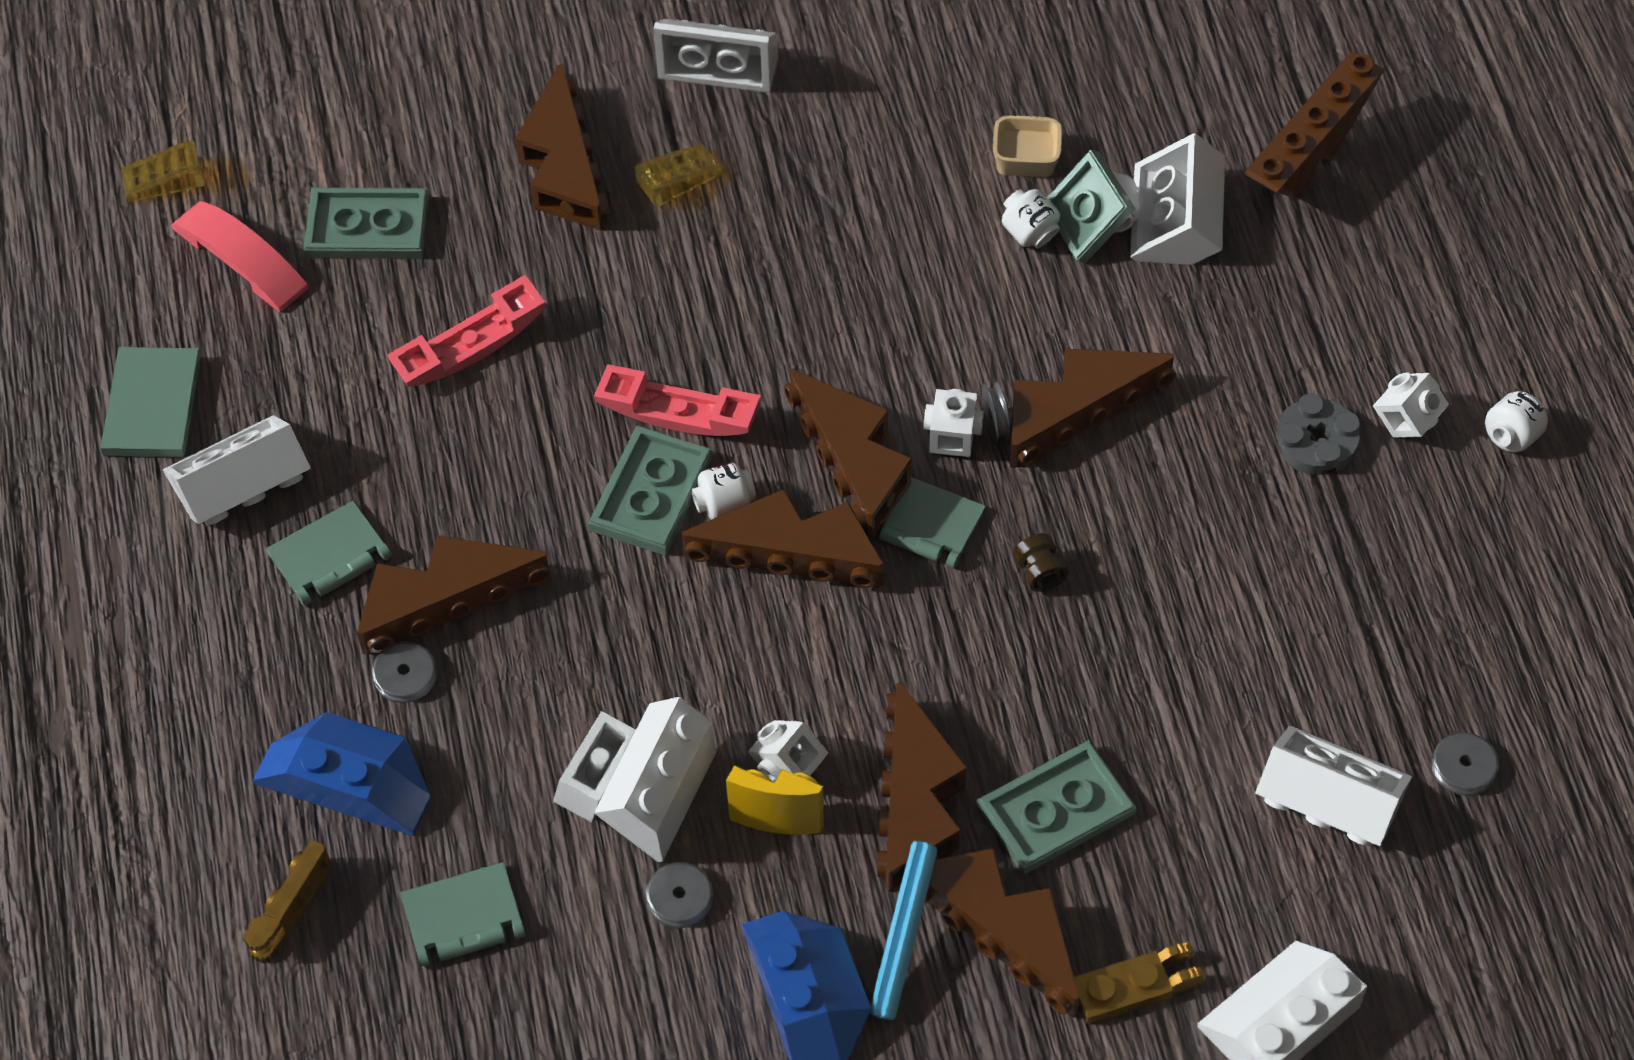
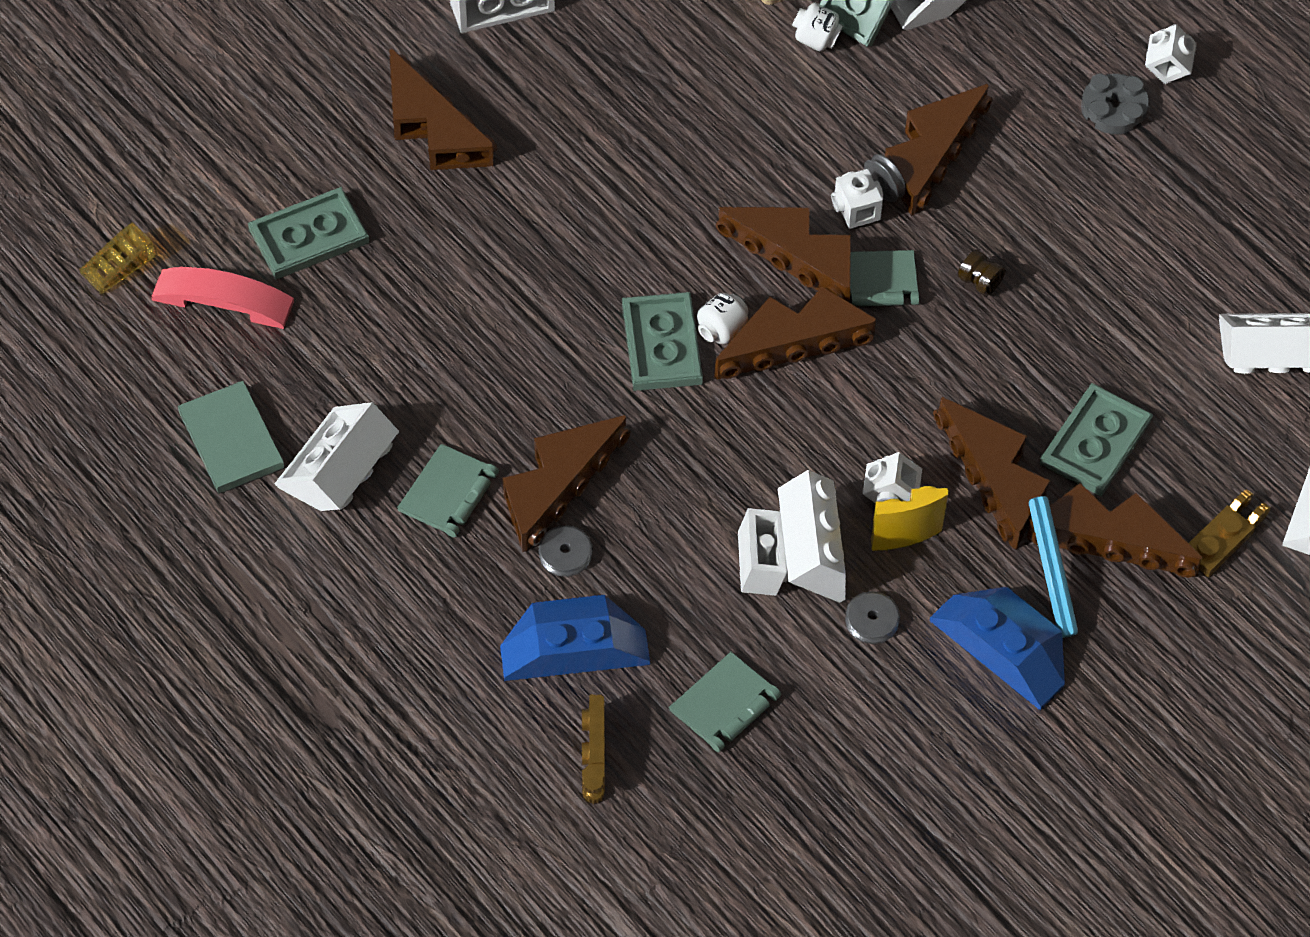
camera: 30 degrees left, 0 degrees up
coral slope [387,275,547,387] -> none
coral slope [594,364,762,436] -> none
clear yellow slope [635,143,723,208] -> none
white head [1485,391,1548,453] -> none

